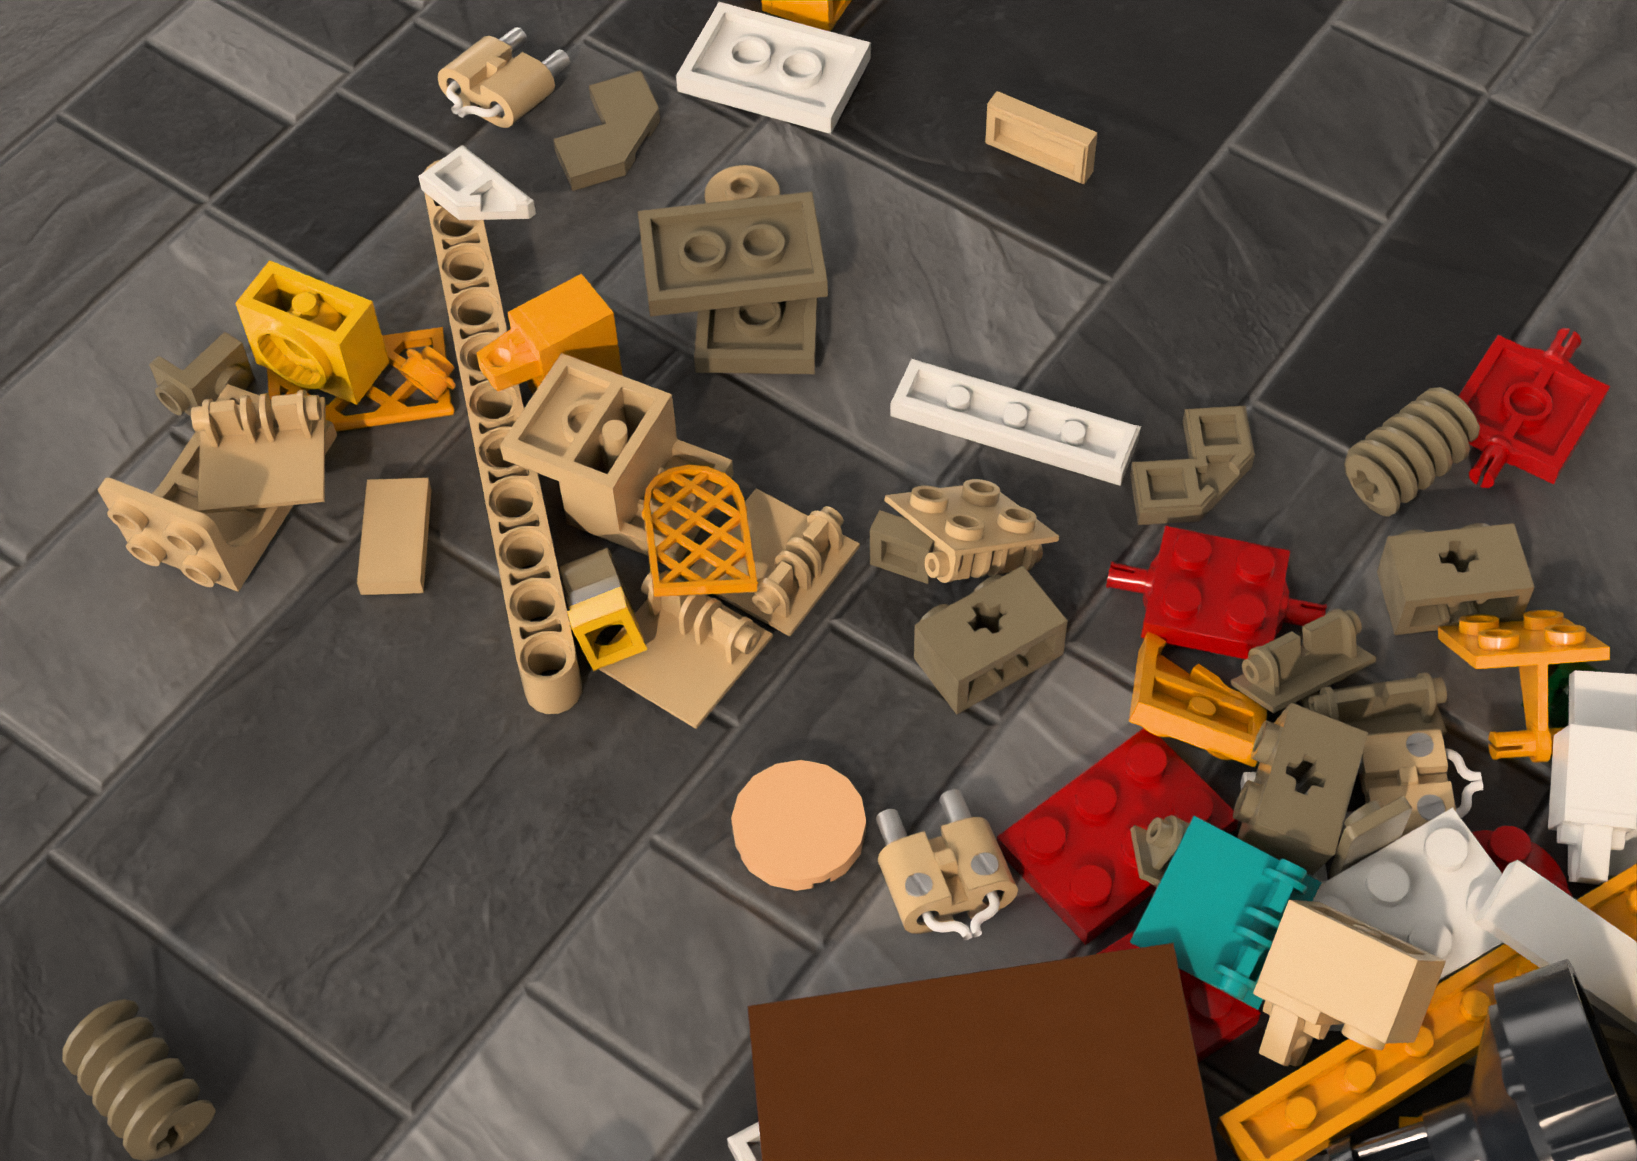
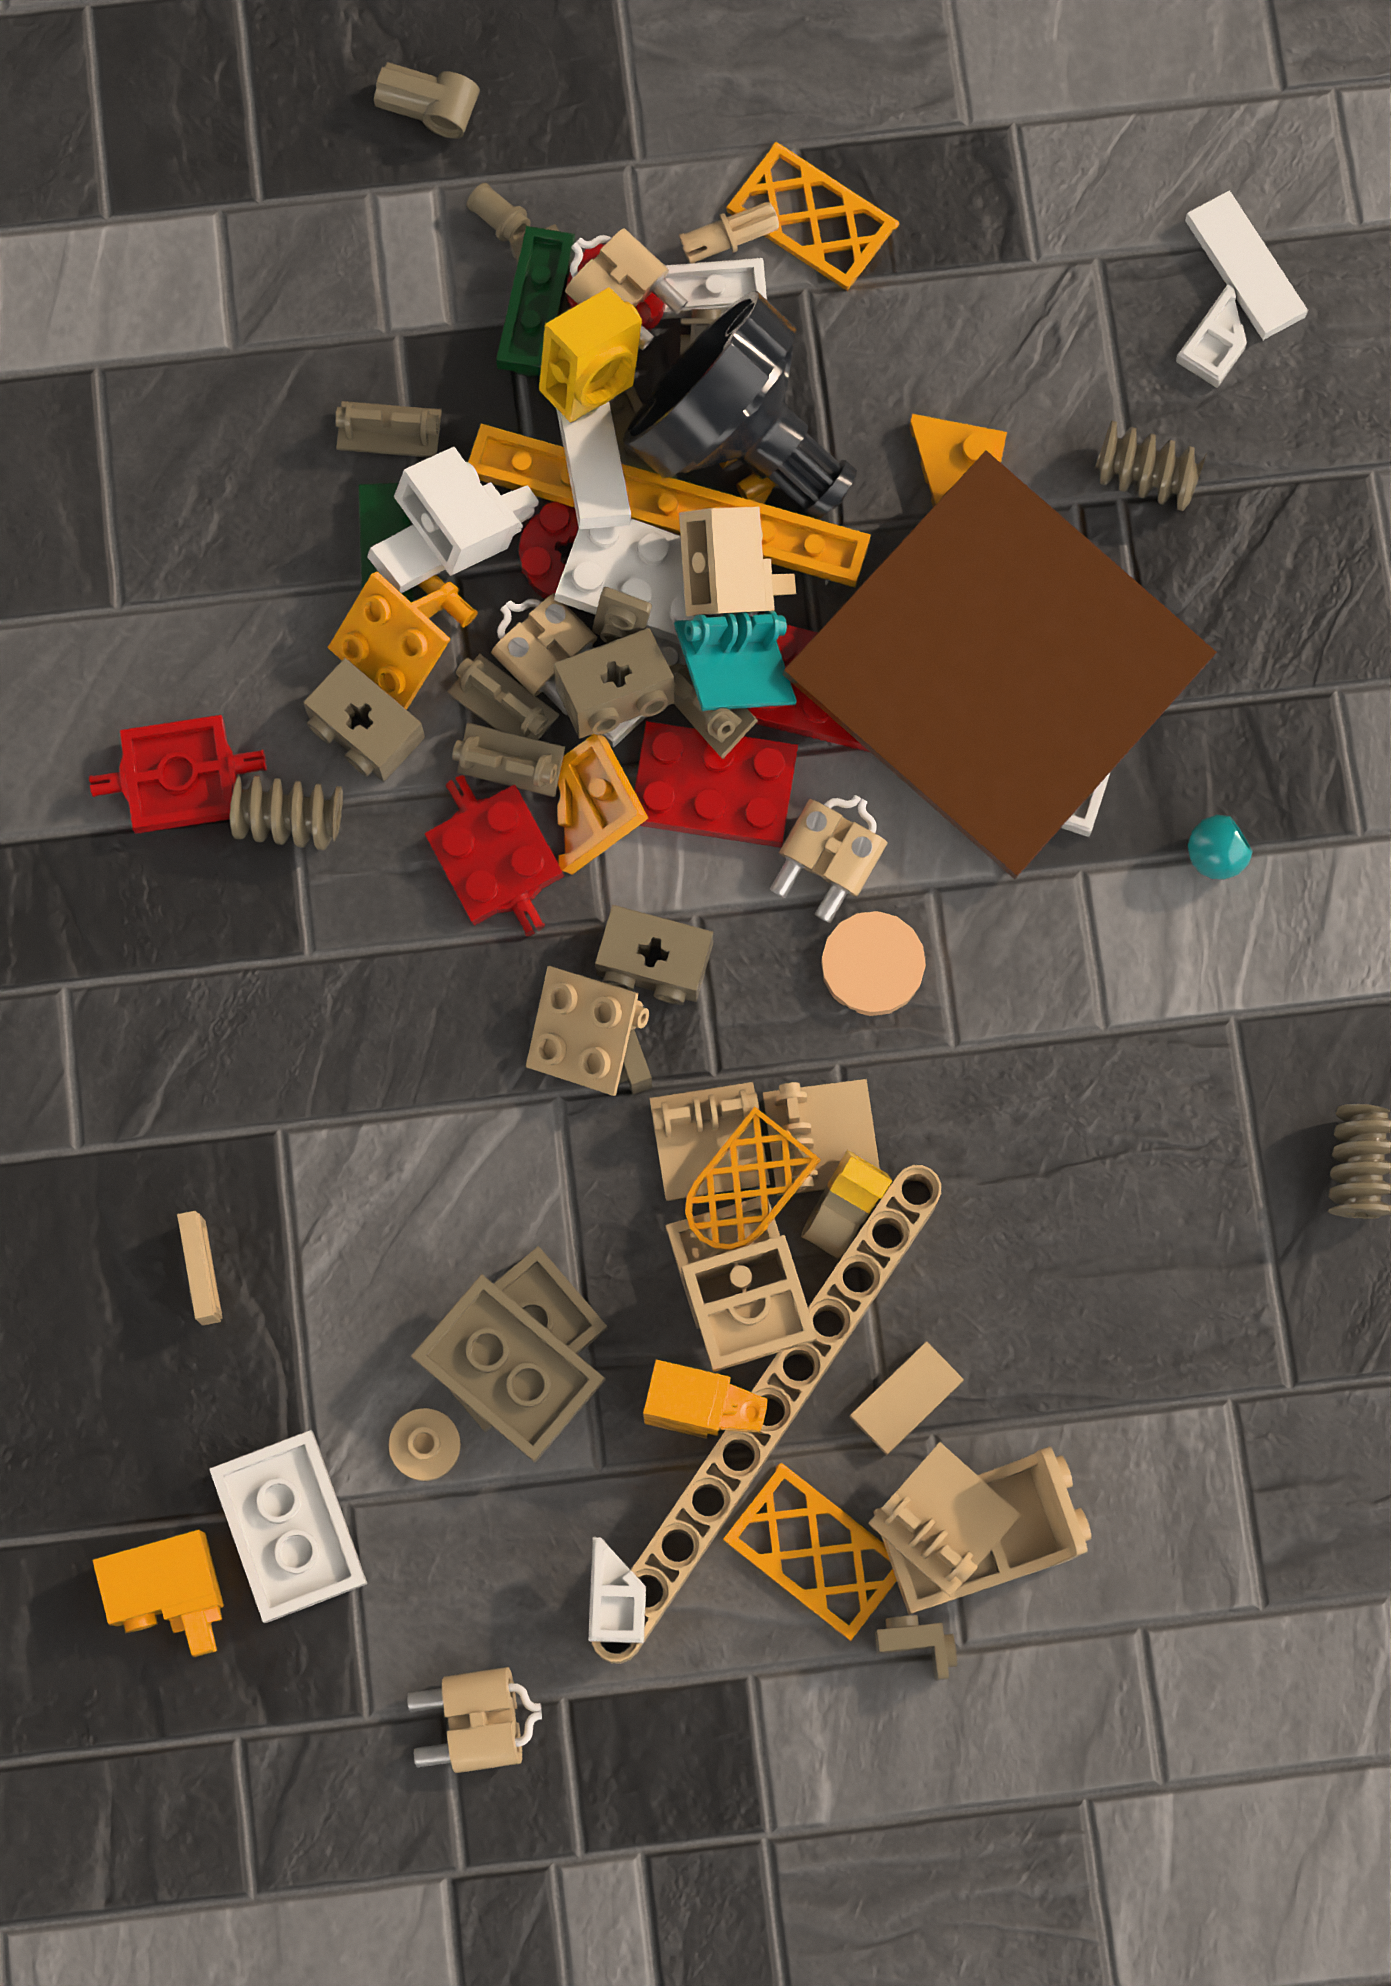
camera: 135 degrees left, 20 degrees up
yellow brick [235,260,389,405] -> none
light orange plate [399,345,456,400] -> none
dark tan tile [553,70,660,191] -> none
white tile [890,359,1141,486] -> none
dark tan tile [1130,405,1255,525] -> none

